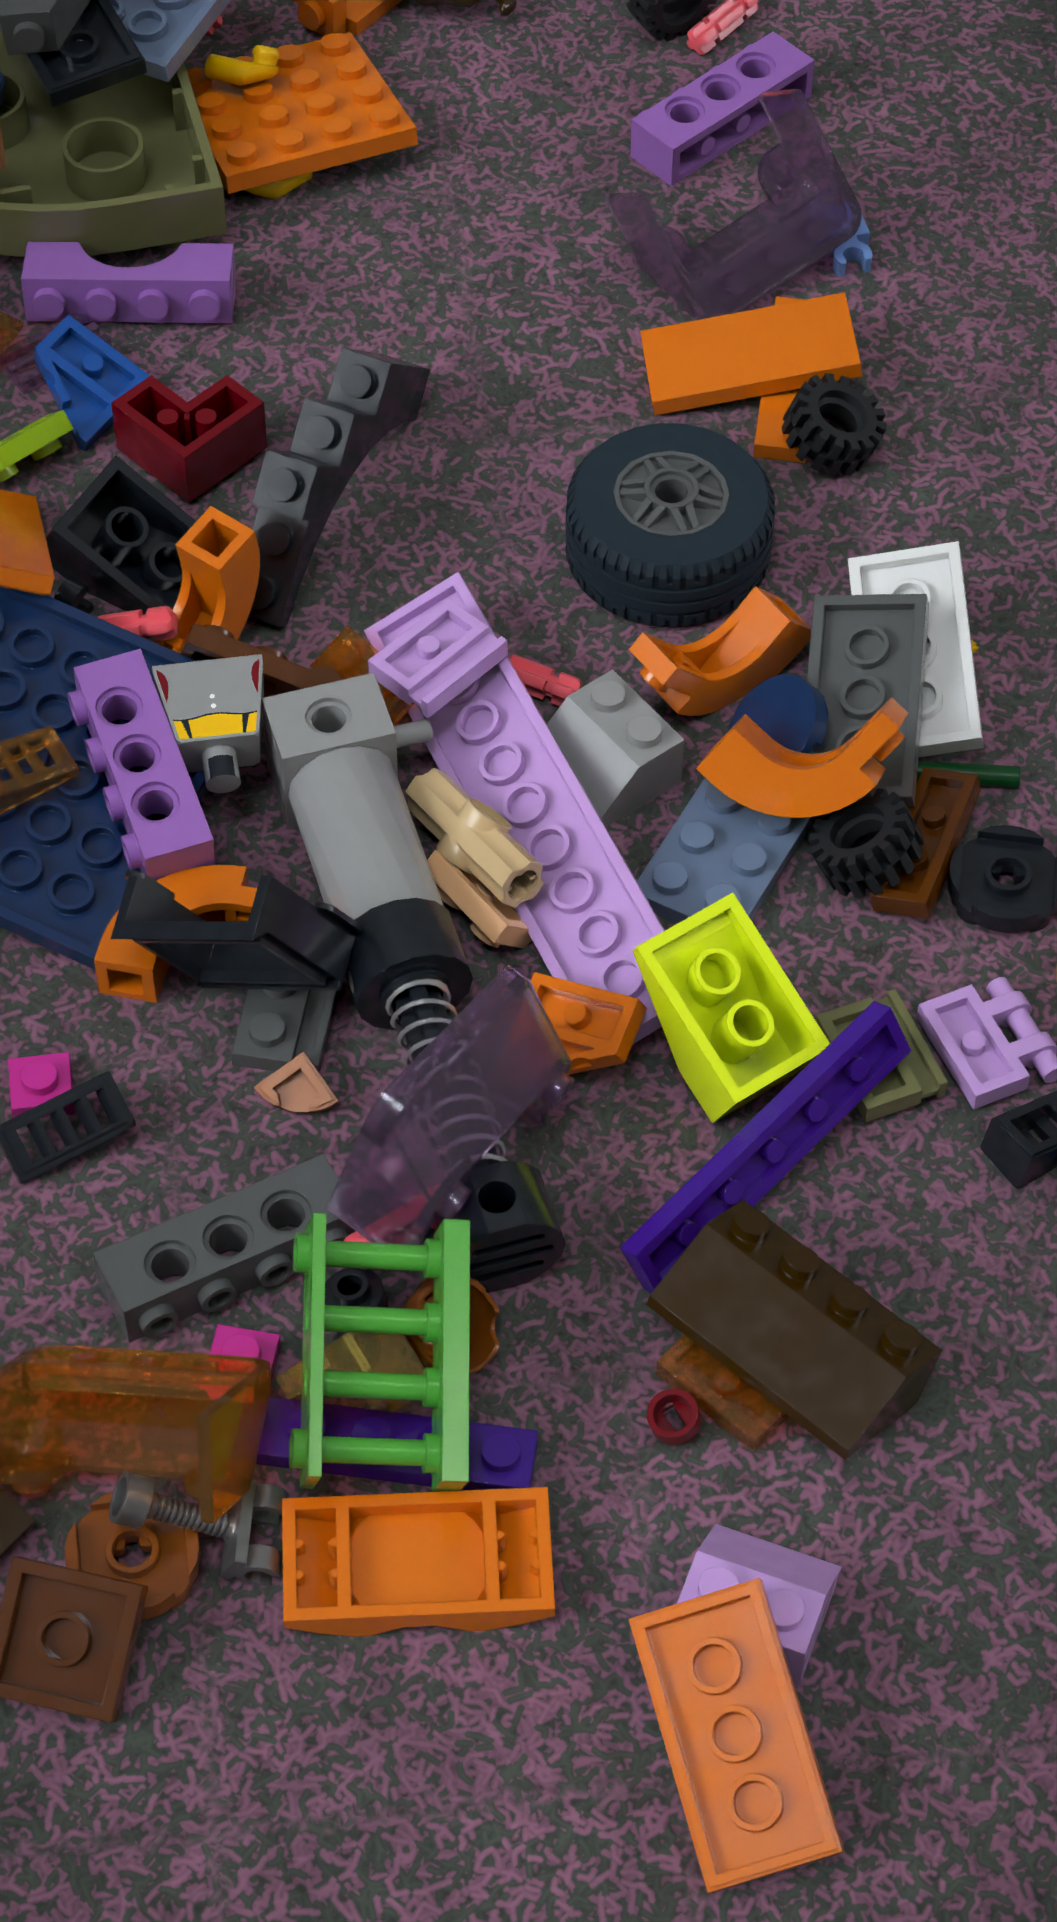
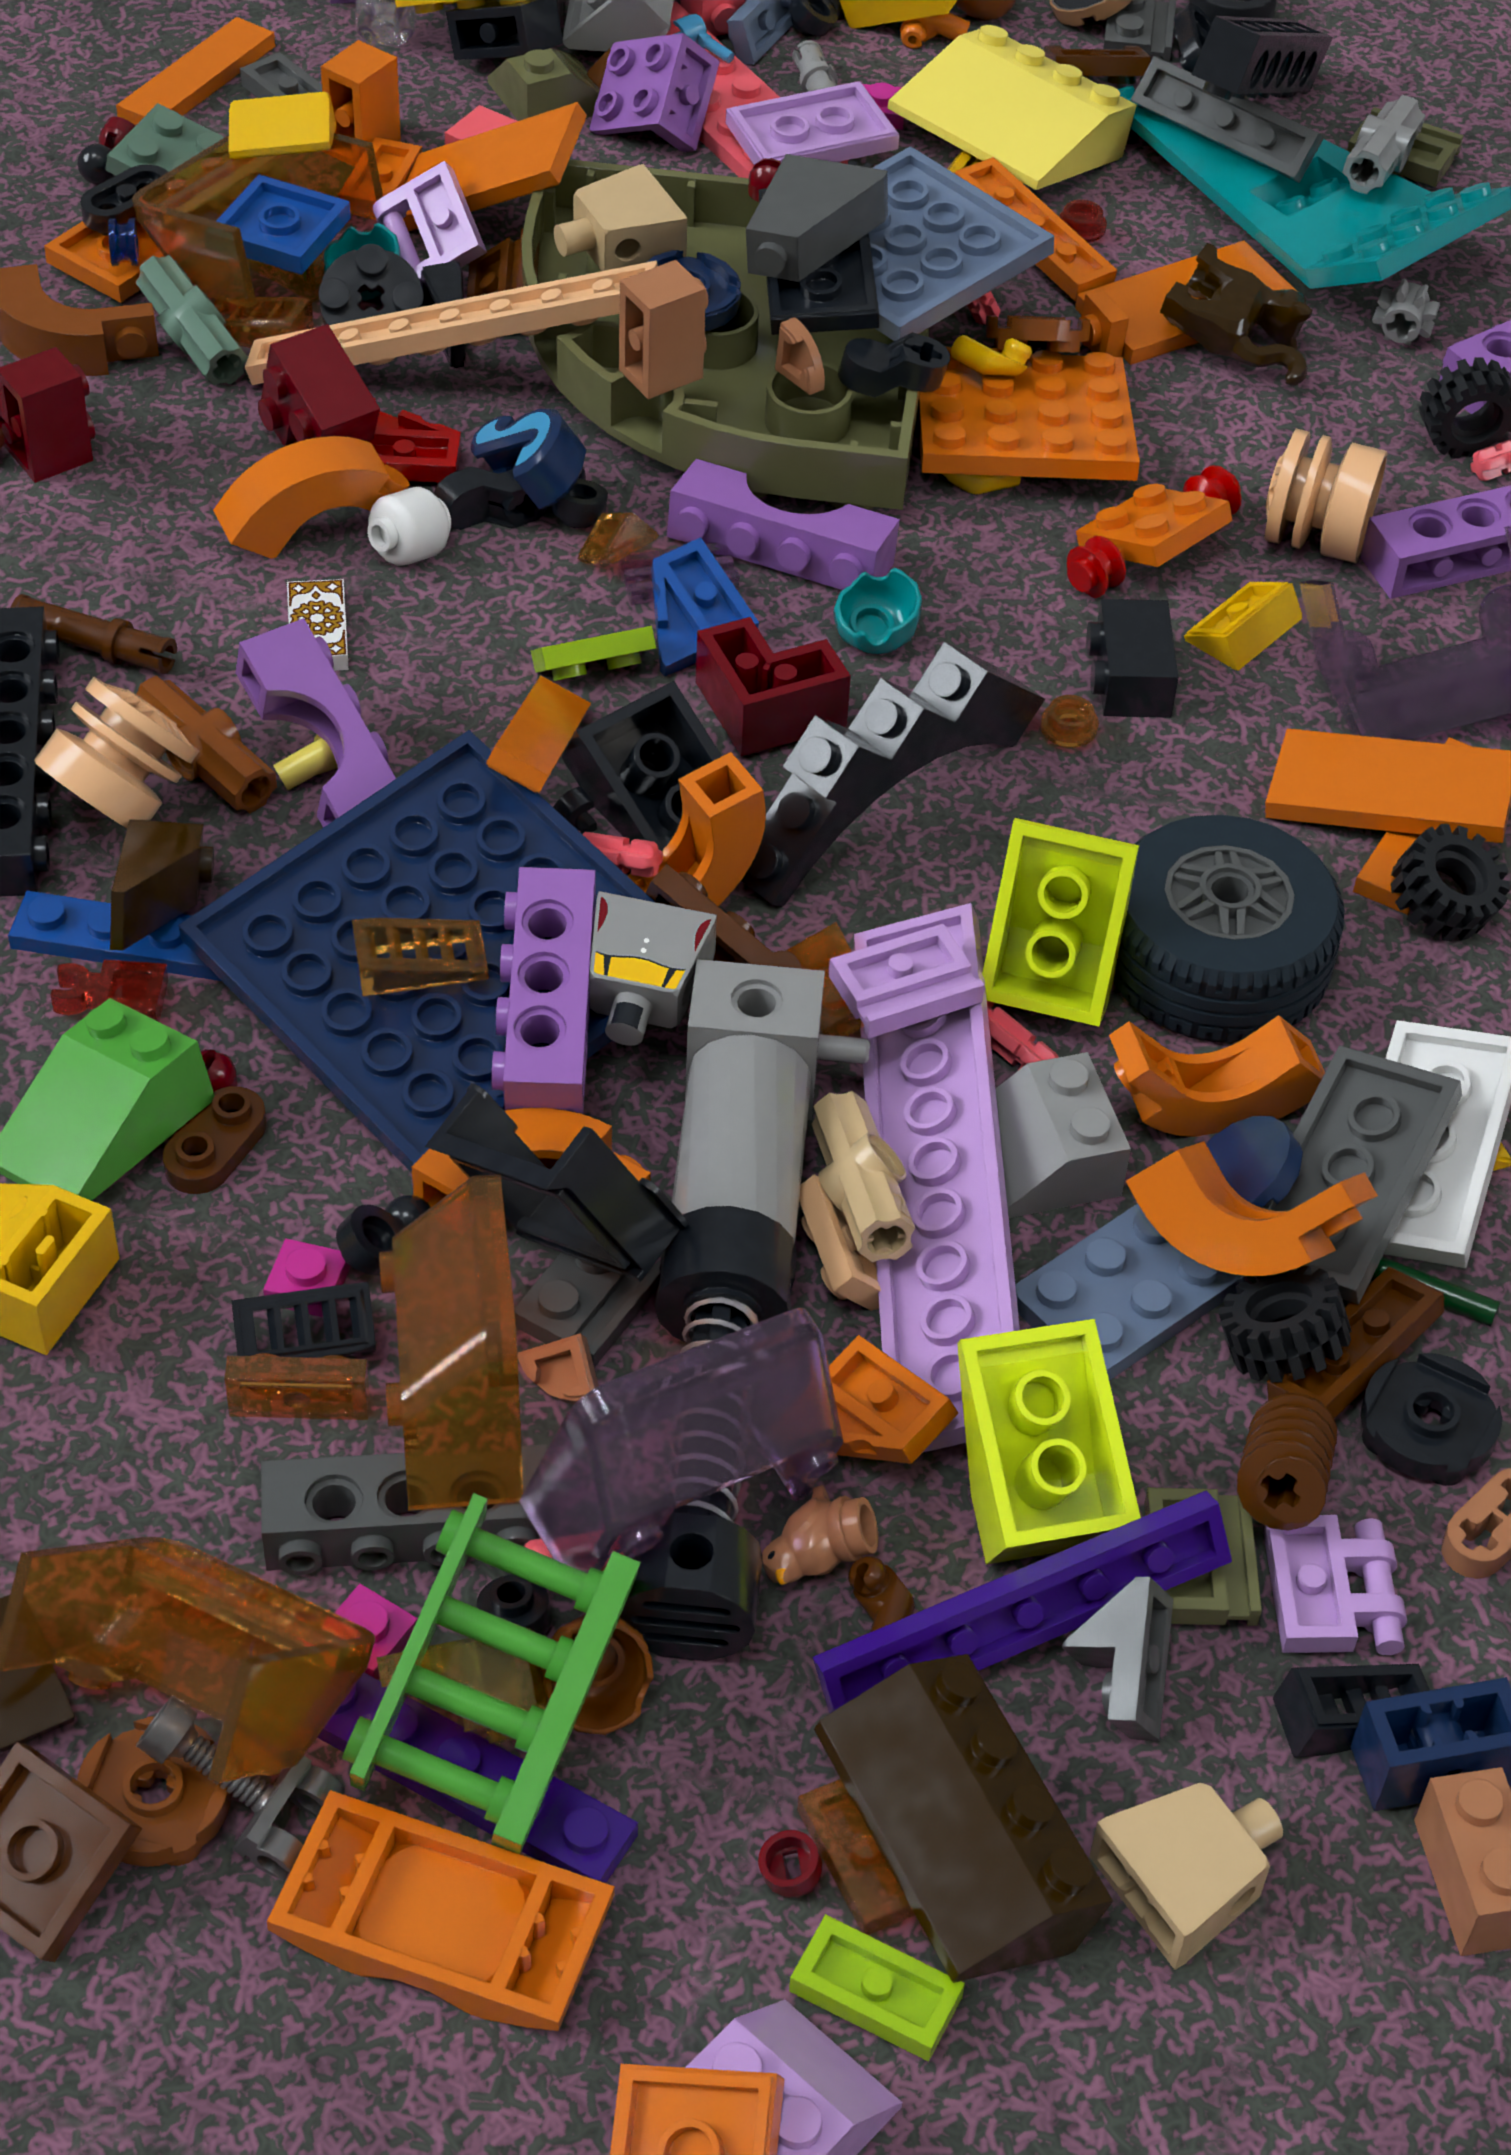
camera: 20 degrees right, 5 degrees down
none -> clear orange plate [224,1353,370,1420]
none -> black plate [336,1195,435,1276]
none -> clear orange windscreen [379,1174,524,1511]
none -> nougat animal [762,1485,878,1585]
none -> nougat tile [775,317,825,395]
none -> lime plate [789,1914,965,2062]
none -> teal hair [833,568,923,654]
none -> black piece [838,332,950,398]
none -> reddish brown arm [848,1556,915,1632]
none -> neon yellow slope [982,818,1139,1027]
none -> dark orange plate [986,315,1090,352]
none -> clear orange plate [1040,695,1099,747]
none -> slope [1062,1577,1173,1741]
none -> orange plate [1067,465,1242,598]
none -> black brick [1086,599,1179,718]
none -> tan torso [1089,1783,1283,1970]
none -> yellow slope [1184,582,1302,671]
none -> reddish brown piece [1237,1393,1337,1531]
none -> light nougat wheel [1265,428,1388,564]

